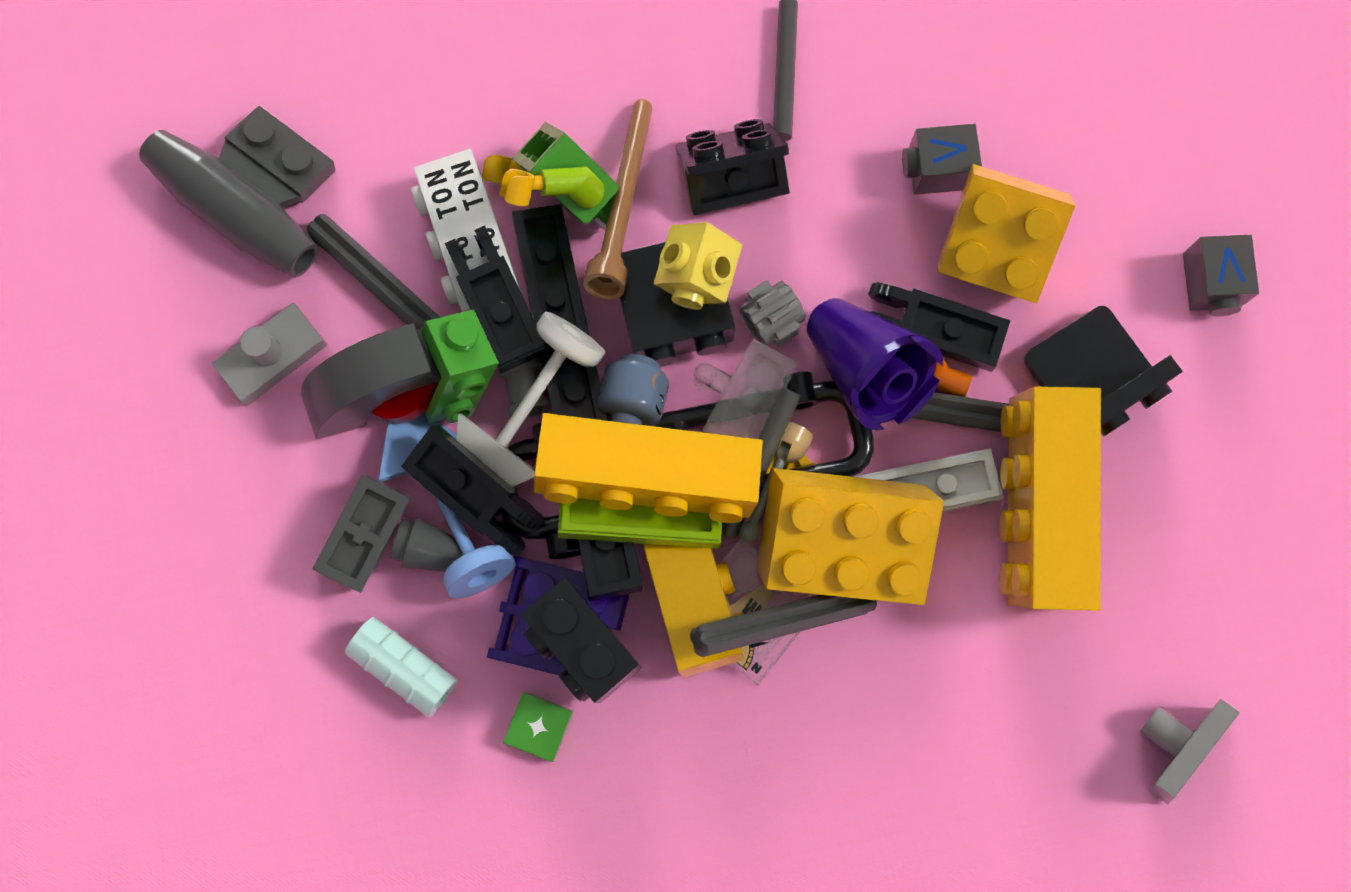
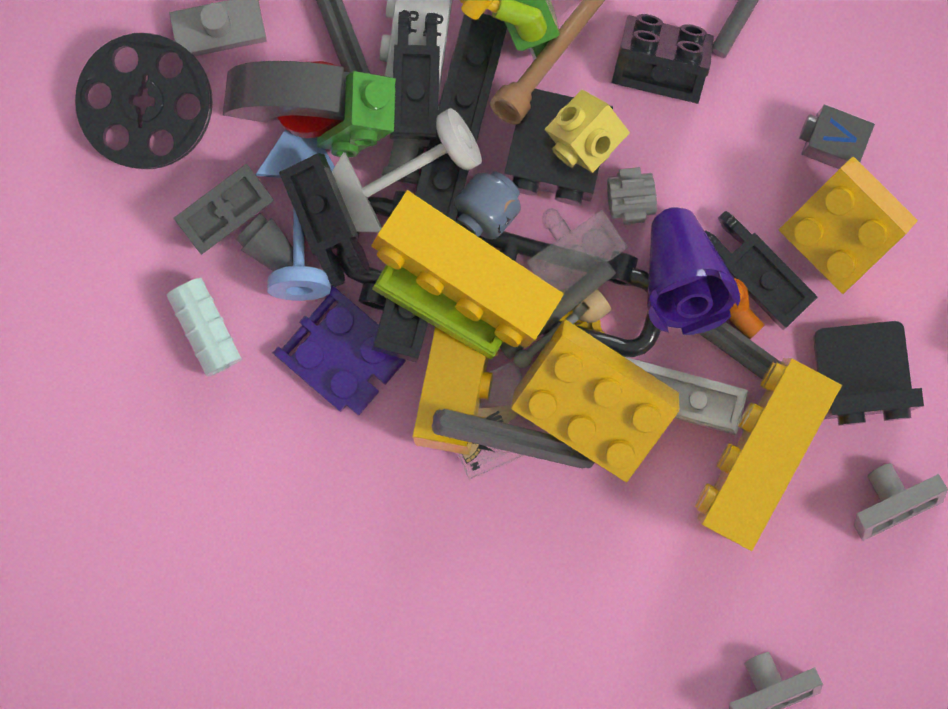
camera: 20 degrees right, 5 degrees up
bright green tile [503,692,574,762] -> none
black brick [521,577,642,703] -> none
none -> black wedge [75,33,213,170]
none -> light grey tile [854,463,948,541]

